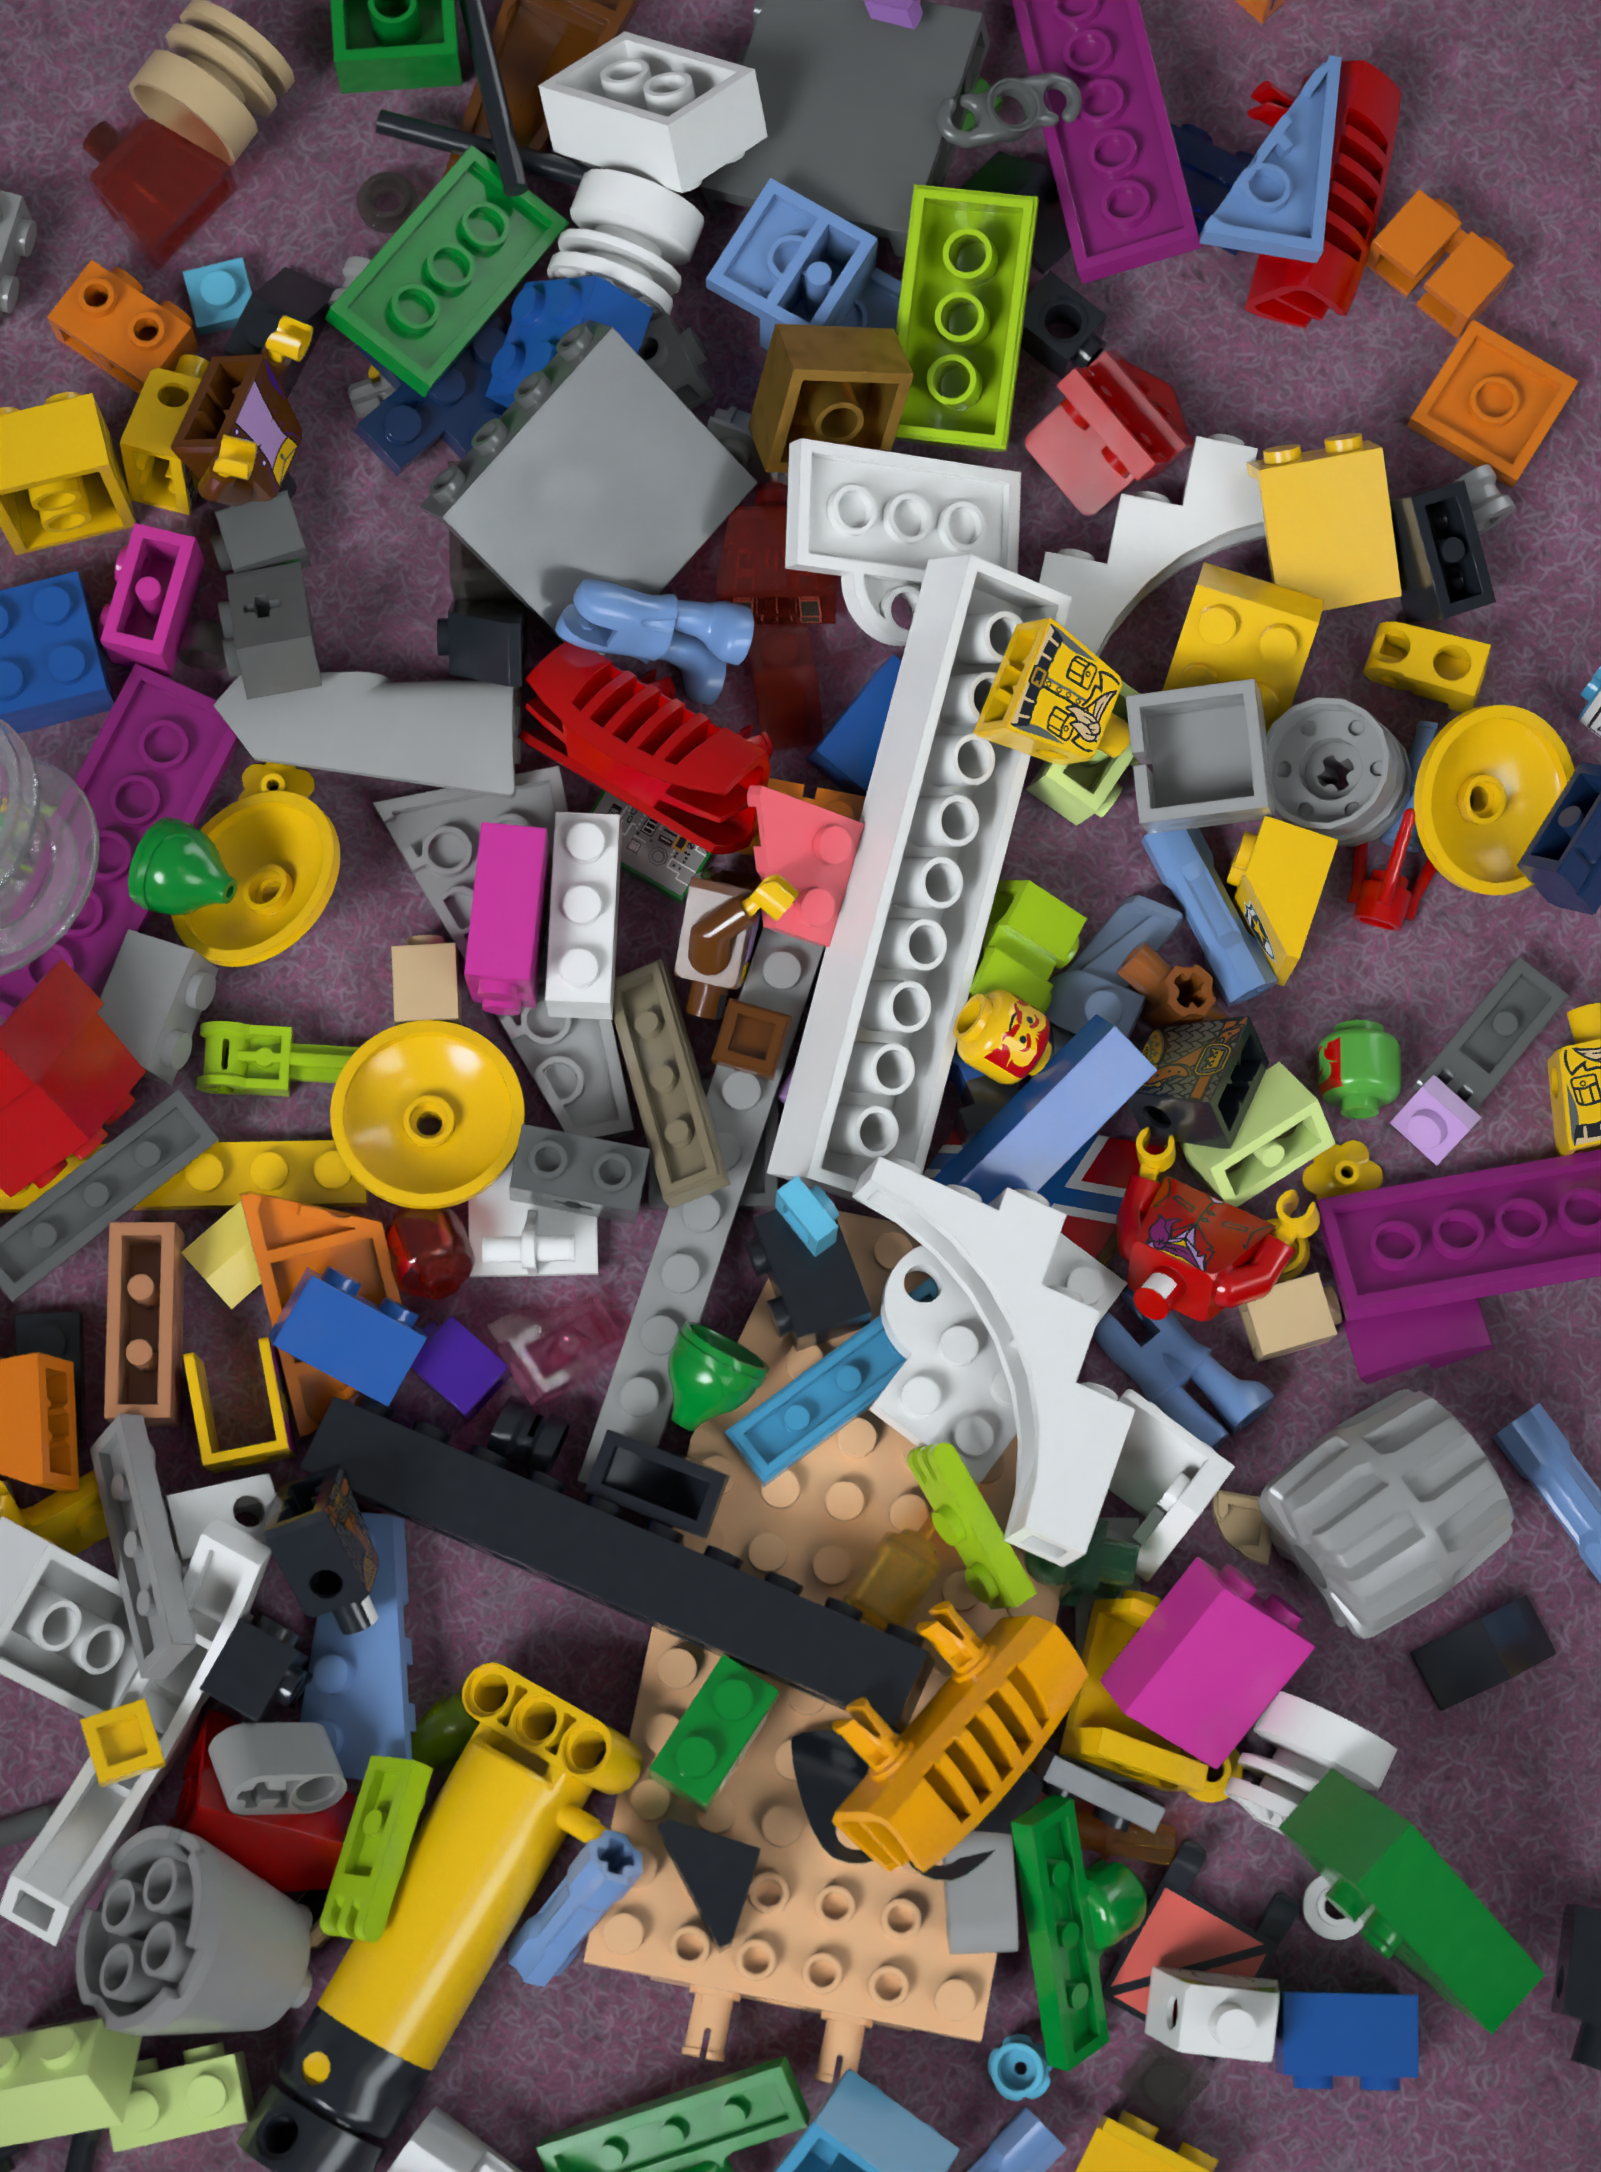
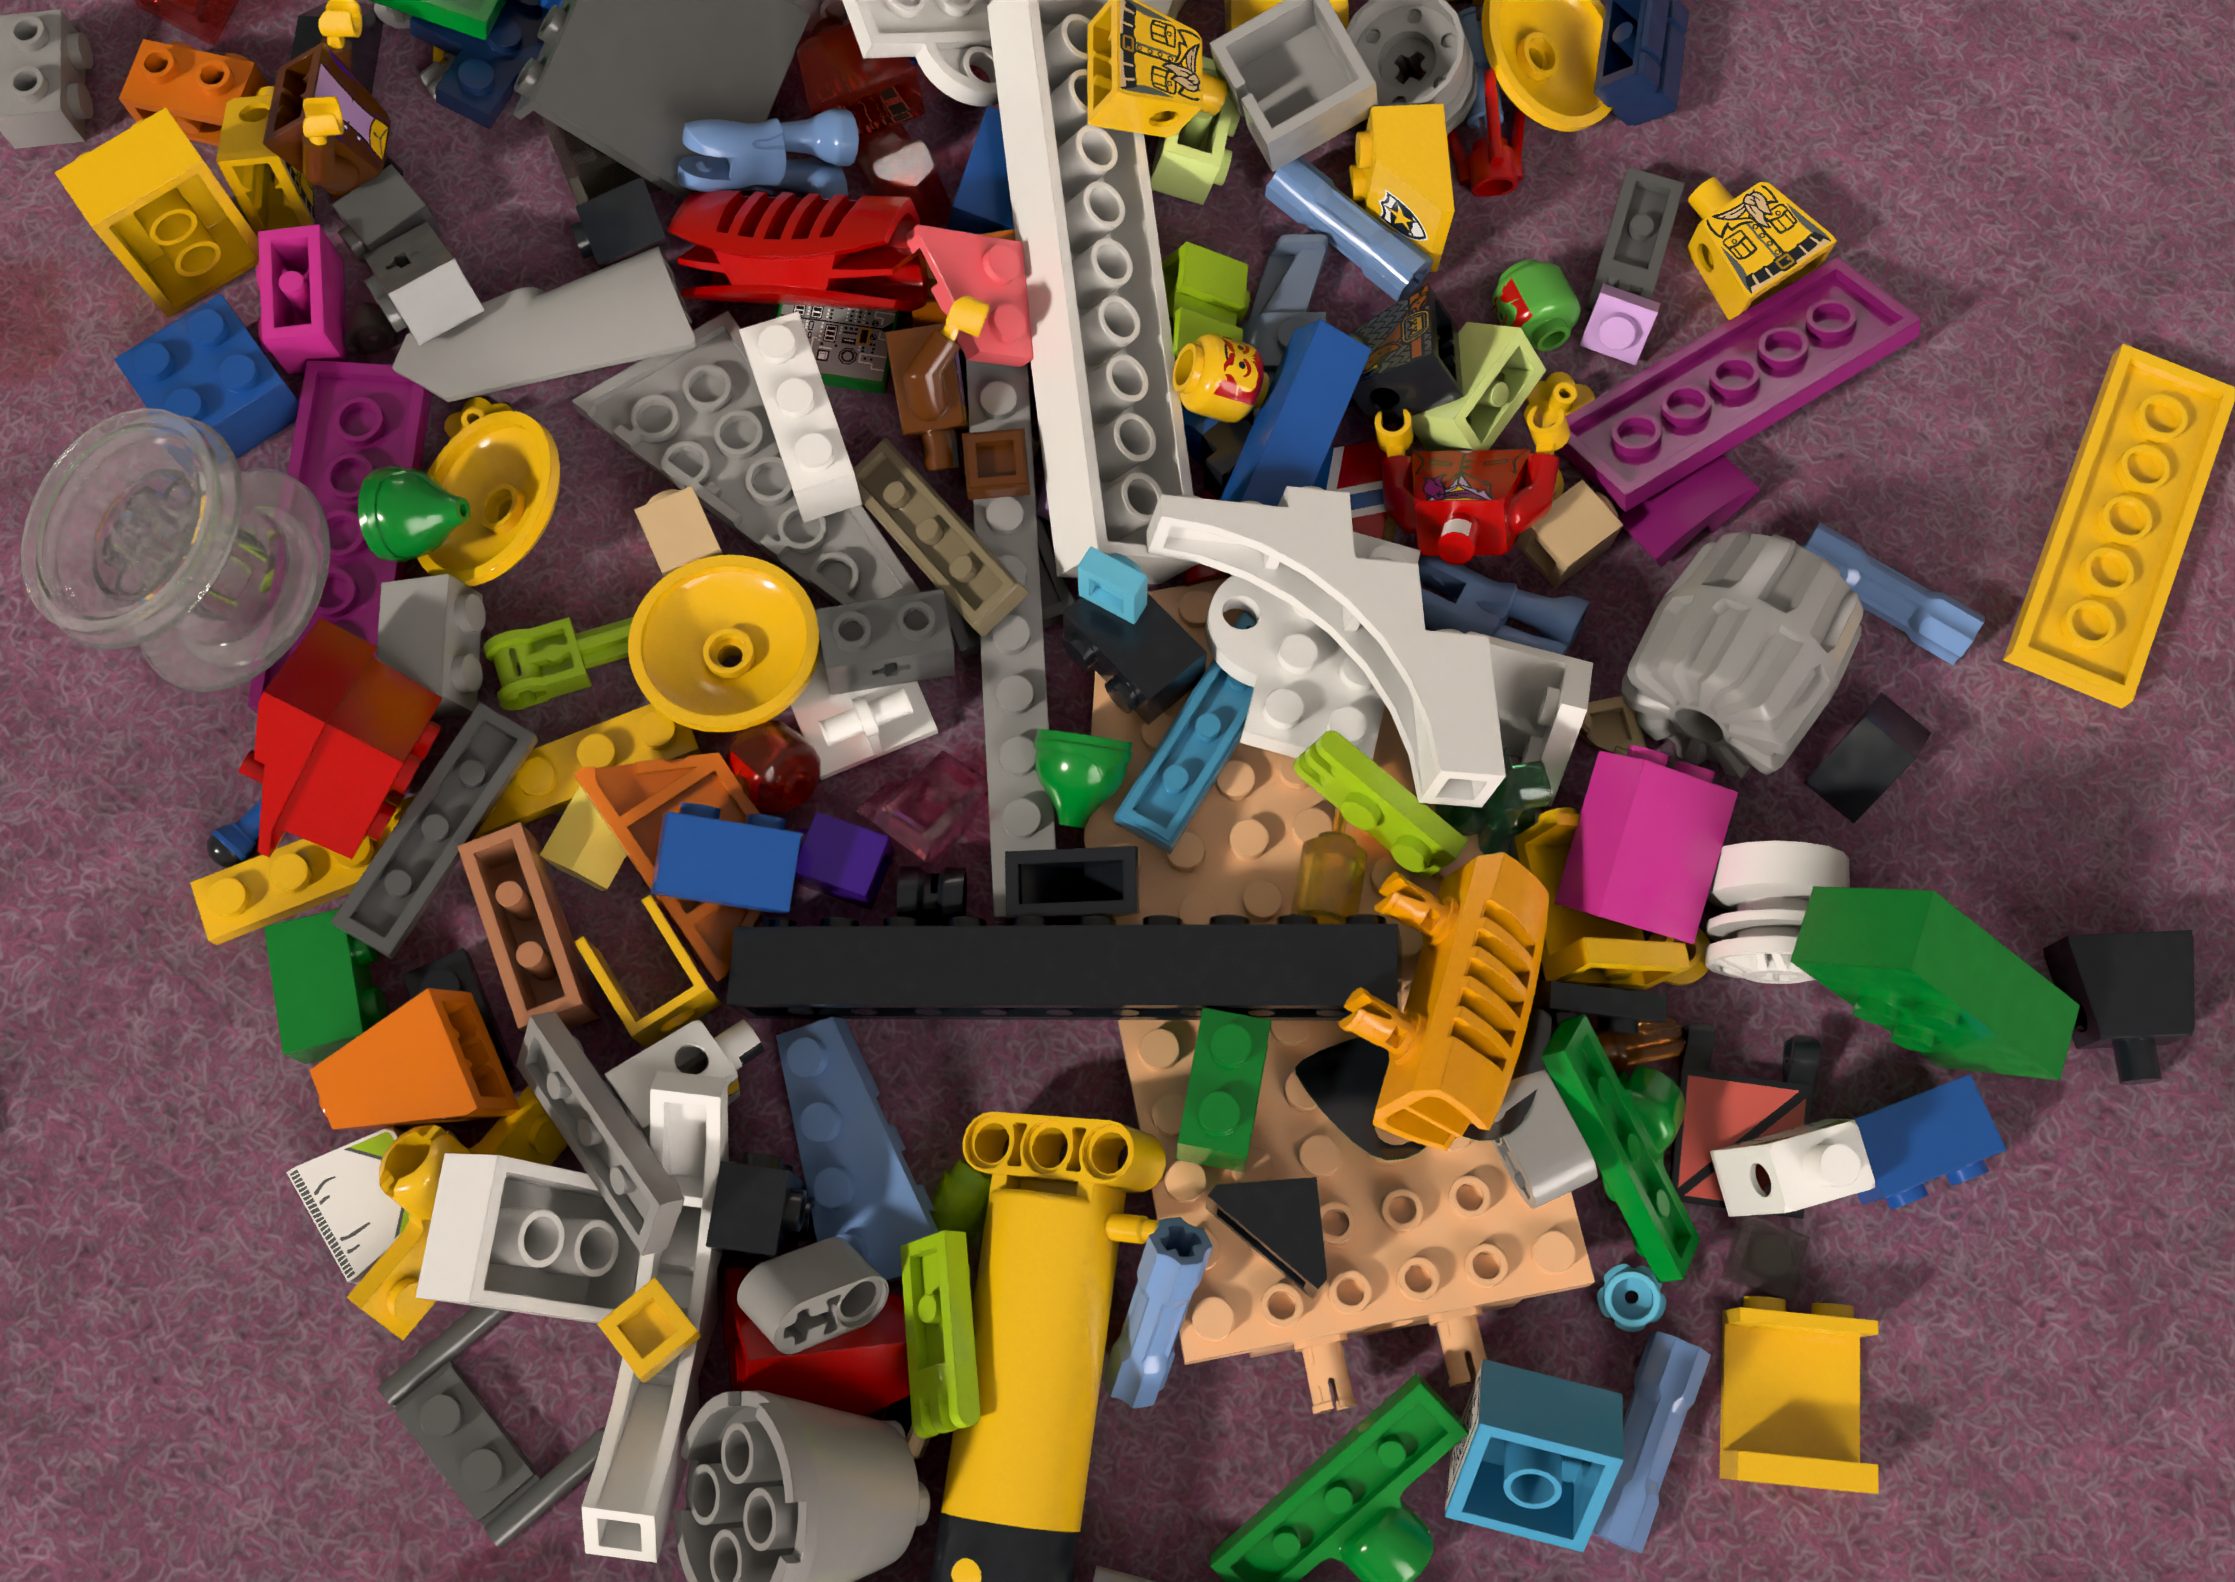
camera: 20 degrees left, 5 degrees down
medium azure plate [183,257,252,335] -> none
black torso [262,1464,379,1635] -> none
dark pink brick [464,822,553,1015] -> none
dark orange axle [1116,941,1231,1030] -> none
white plate [1302,1876,1364,1940] -> none

